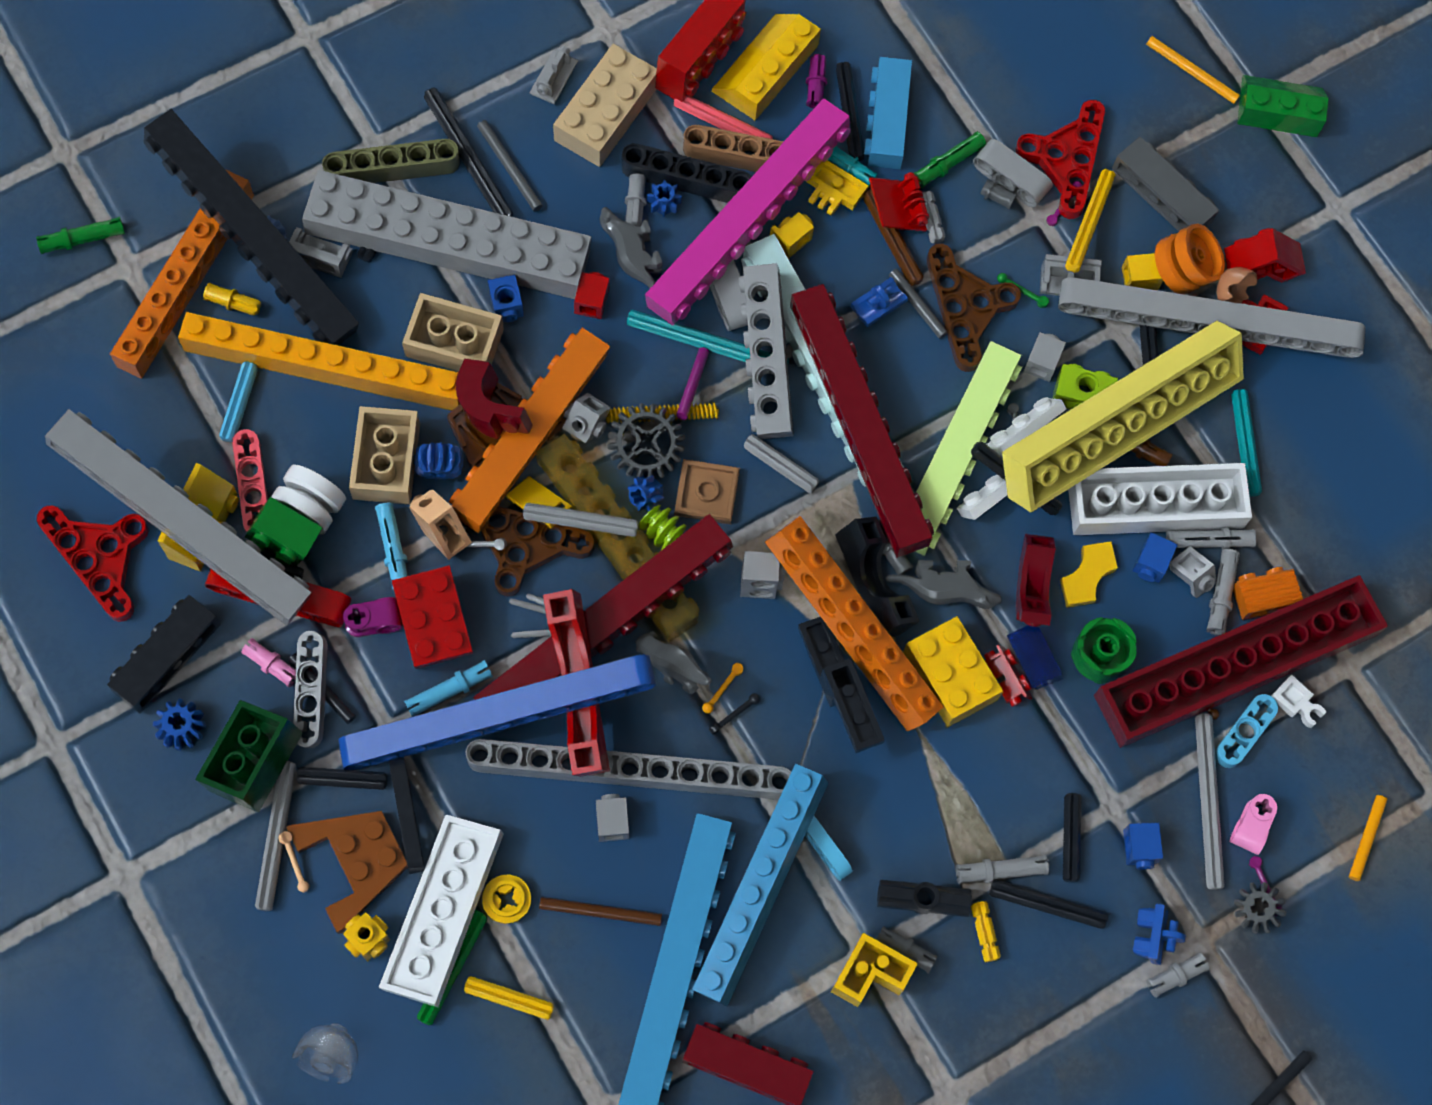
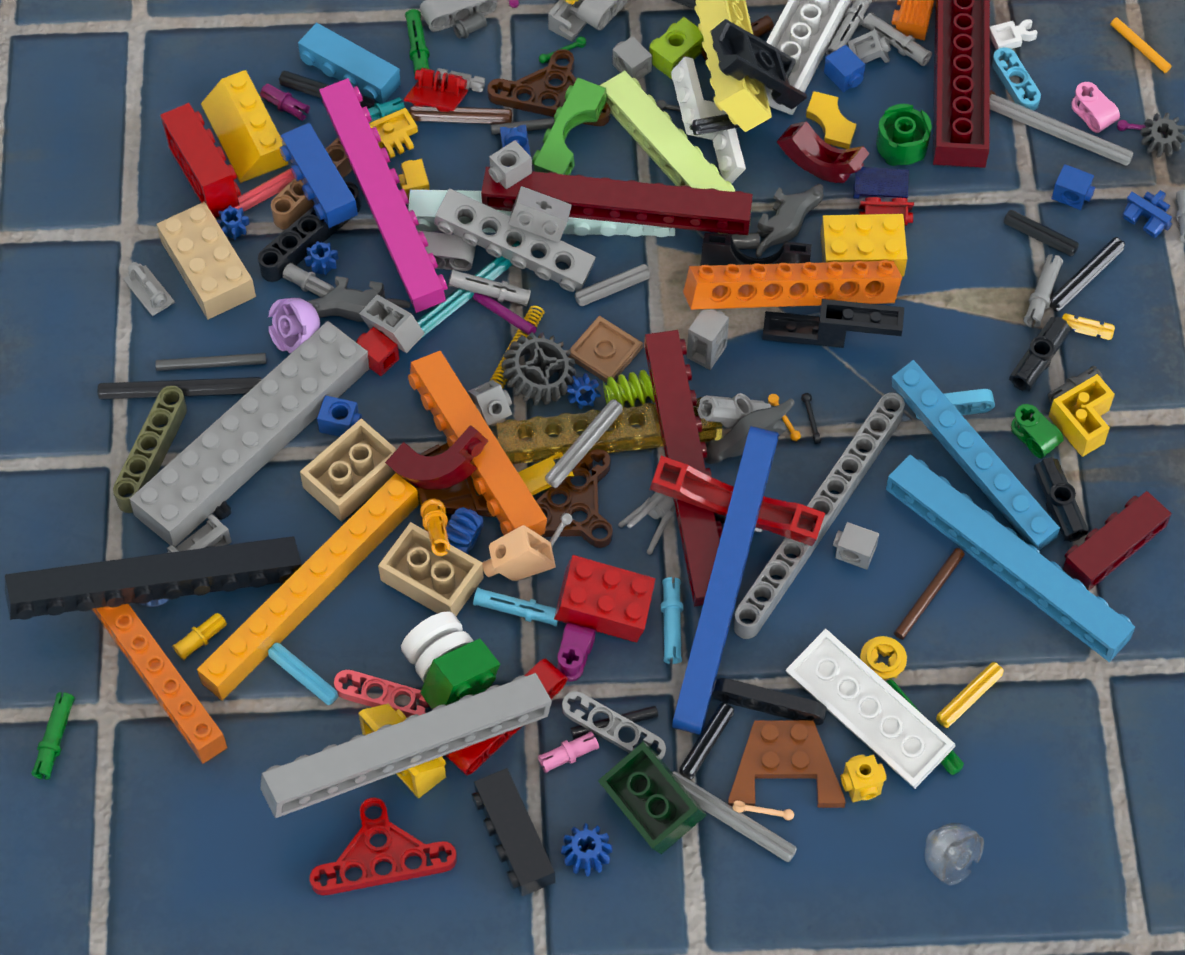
camera: 55 degrees left, 10 degrees down
none -> blue gear [217,205,250,240]
none -> lavender cylinder [268,298,320,353]
none -> blue brick [279,123,358,228]
none -> light grey brick [359,294,425,353]
none -> light orange pin [420,499,450,556]
none -> light grey pin [448,269,531,307]
none -> light grey brick [489,140,532,189]
none -> light grey brick [508,186,572,243]
none -> bright green arch [532,78,607,175]
none -> light grey piece [697,393,771,428]
none -> black piece [710,19,807,110]
none -> green piece [1011,404,1064,459]
none -> black piece [1034,457,1089,542]

